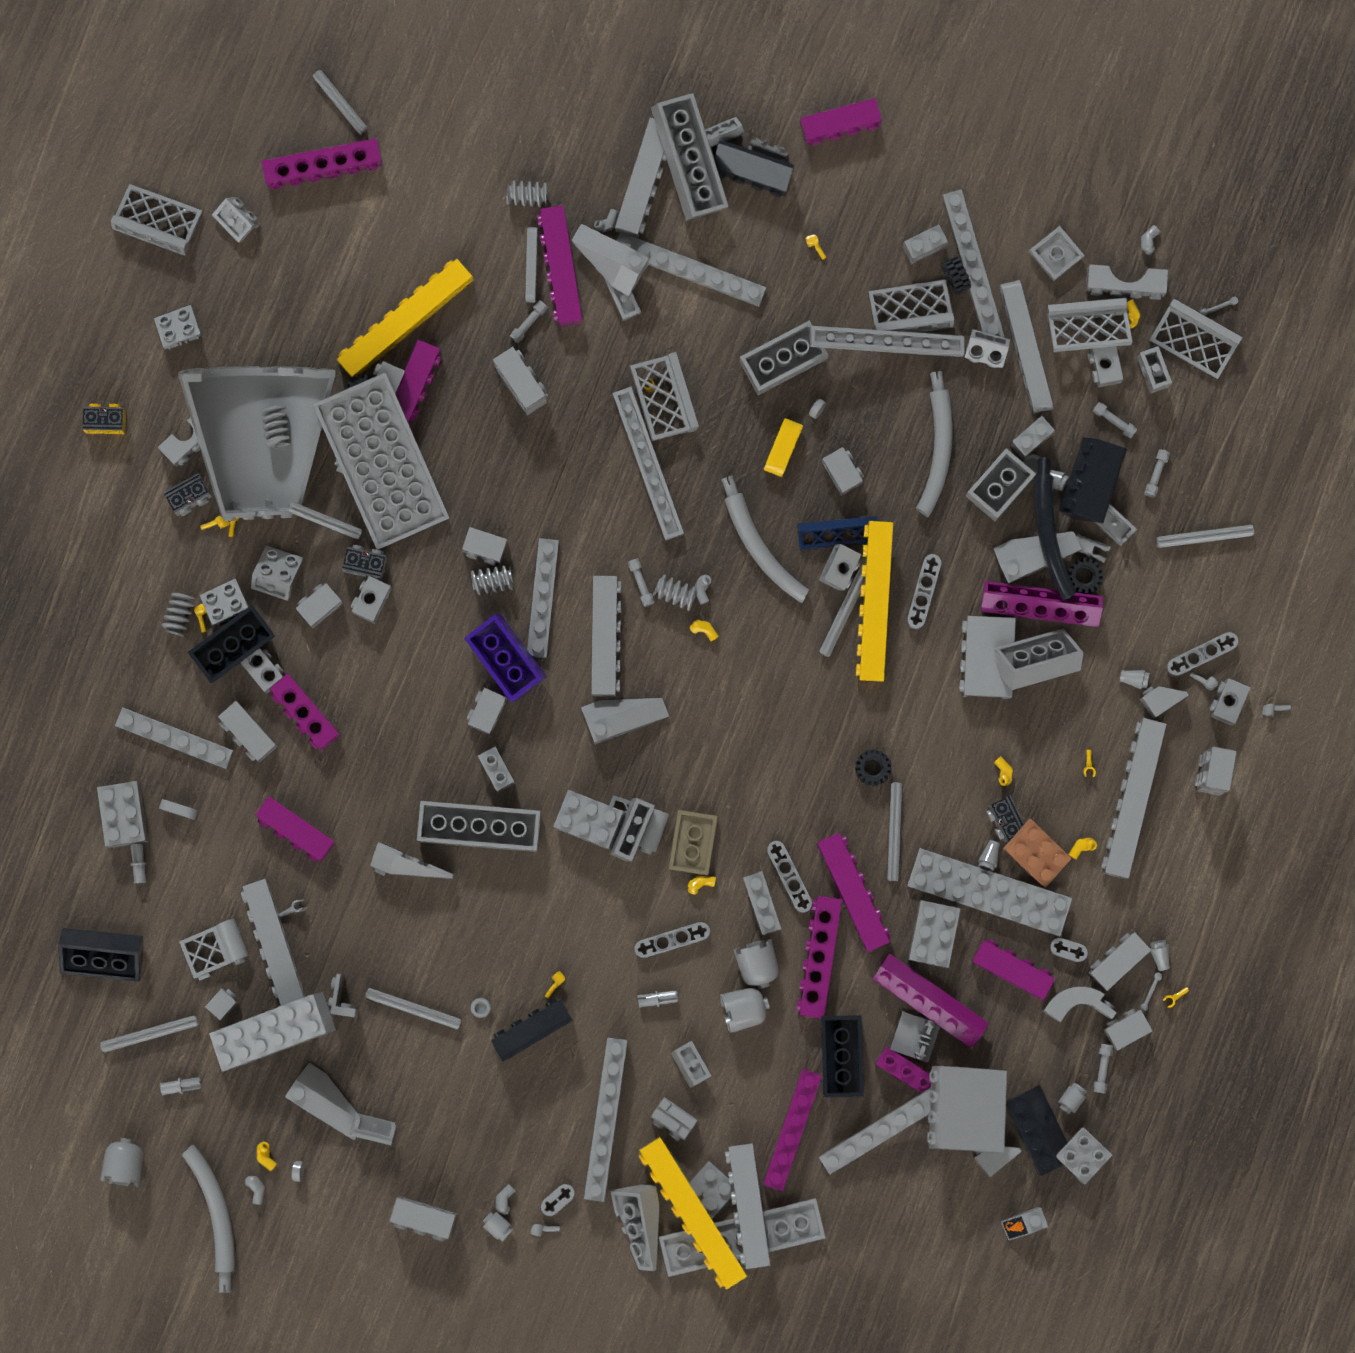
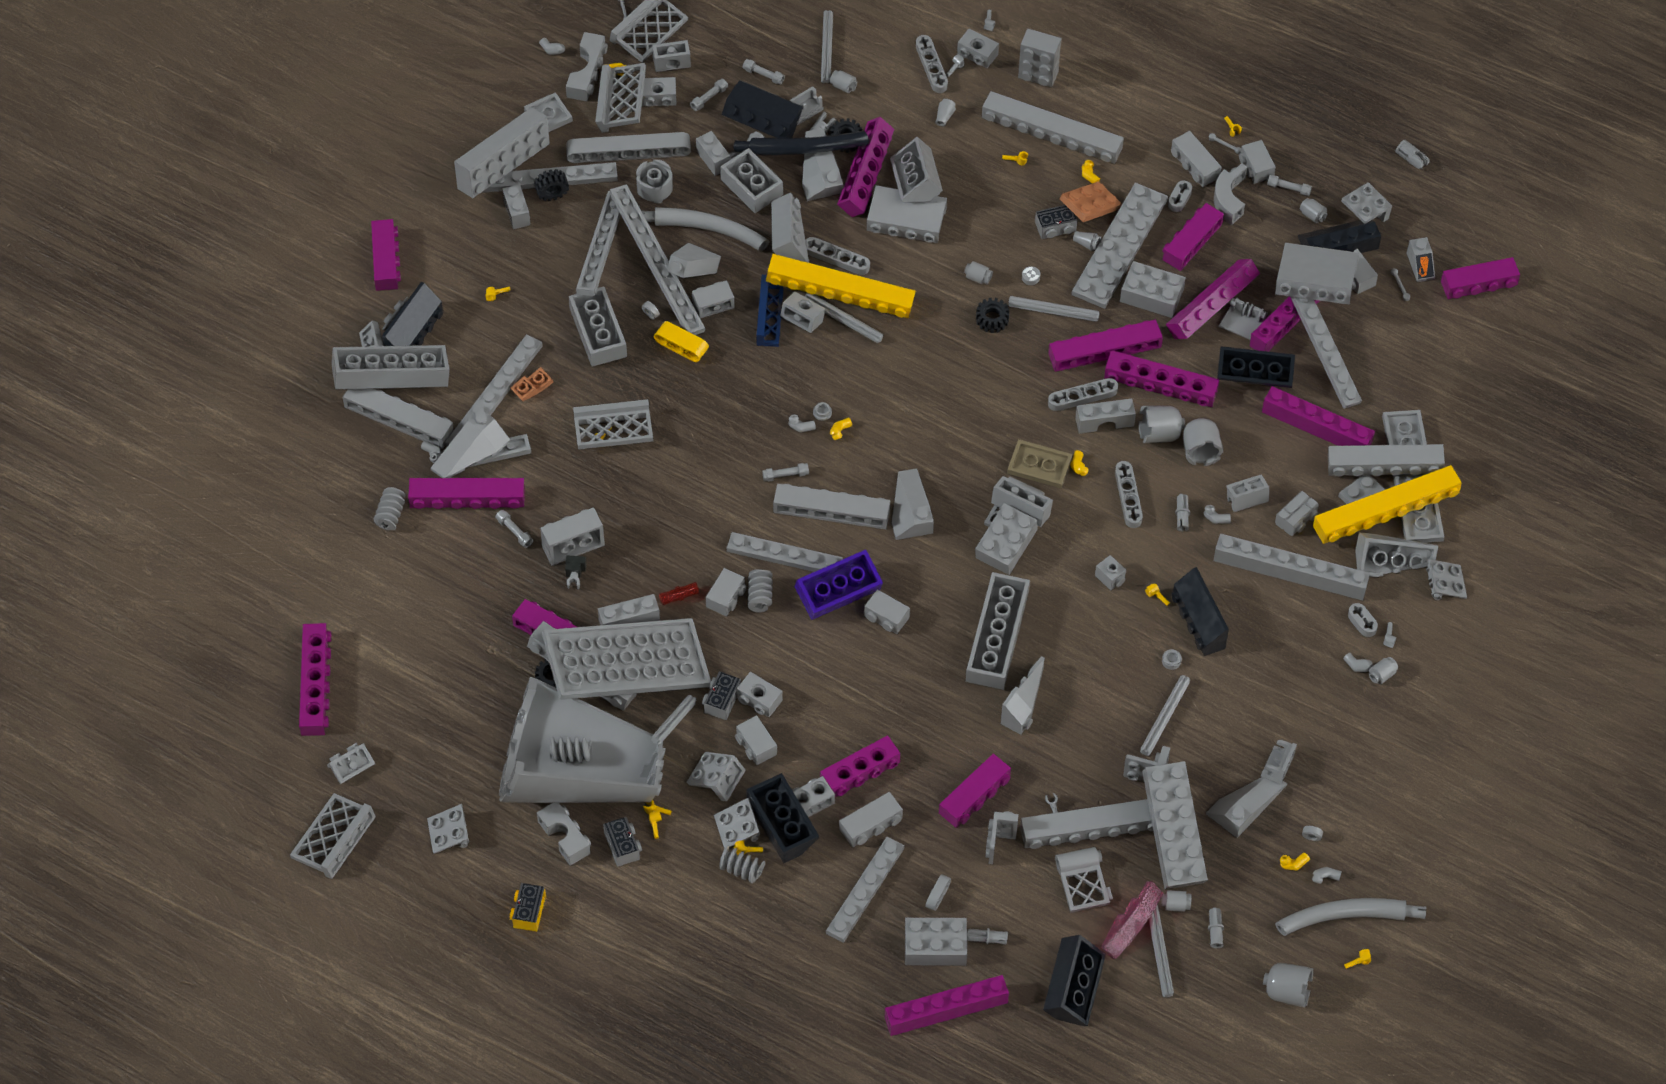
camera: 80 degrees left, 25 degrees down
light grey brick [205,989,239,1020] -> none
light grey axle [313,70,367,134] -> none
yellow brick [337,259,473,378] -> none
light grey brick [390,1196,458,1242] -> none
light grey brick [478,747,515,793] -> none
light grey beam [525,227,538,303] -> none
light grey plate [613,387,684,541] -> none
light grey piece [653,574,696,611] -> none
light grey animal [721,476,809,603] -> none
light grey fence [868,280,954,333] -> none
light grey brick [965,329,1010,368] -> none
yellow arm [994,756,1013,786] -> none
light grey slope [1140,686,1188,719] -> none
light grey cone [1150,940,1170,971] -> none
none -> light grey brick [454,107,550,198]
none -> nougat slope [511,367,553,402]
none -> pearl dark grey piece [565,555,587,589]
none -> light grey brick [598,594,660,625]
none -> light grey plate [609,184,705,335]
none -> light grey brick [636,160,673,203]
none -> clear red pin [659,582,699,605]
none -> light grey slope [667,243,721,278]
none -> light grey wedge [771,193,809,263]
none -> light grey plate [813,402,832,421]
none -> light grey brick [830,70,857,93]
none -> magenta brick [885,975,1009,1036]
none -> light grey brick [964,261,993,285]
none -> light grey bracket [985,811,1019,864]
none -> light grey tile [1022,266,1040,285]
none -> light grey brick [1095,555,1126,590]
none -> clear pink slope [1102,881,1163,959]
none -> light grey brick [1161,890,1191,912]
none -> light grey arm [1204,505,1231,524]
none -> yellow hand [1344,949,1371,969]
none -> light grey hinge [1391,268,1410,301]
none -> light grey hinge [1395,140,1430,169]
none -> light grey hinge [1426,559,1467,600]
none -> magenta brick [1441,257,1520,299]

